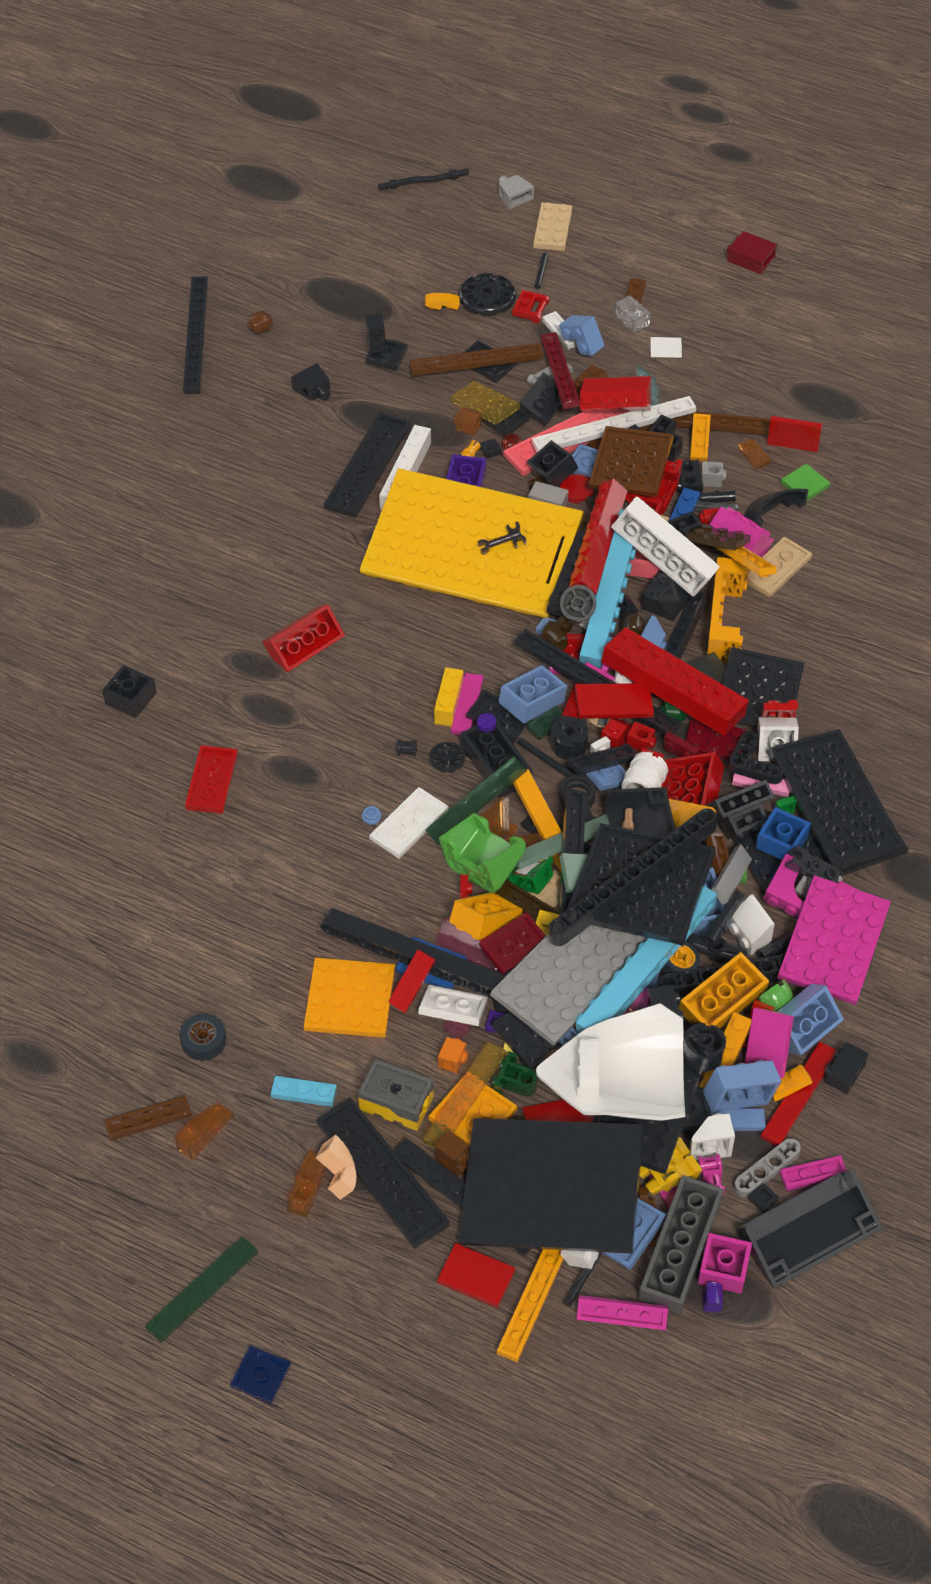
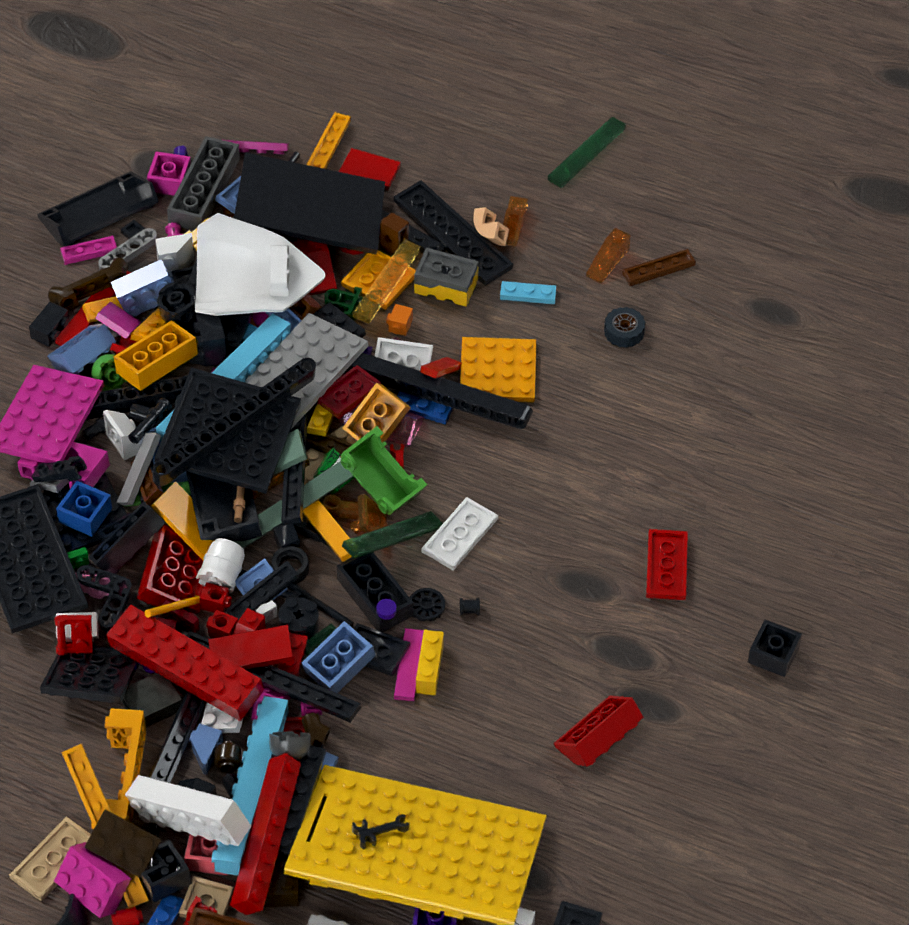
camera: 175 degrees right, 0 degrees up
clear blue tile [230,1345,291,1405] -> none
medium blue plate [362,806,381,825] -> none
none -> dark brown plate [48,258,129,311]
none -> light orange bar [145,596,200,618]

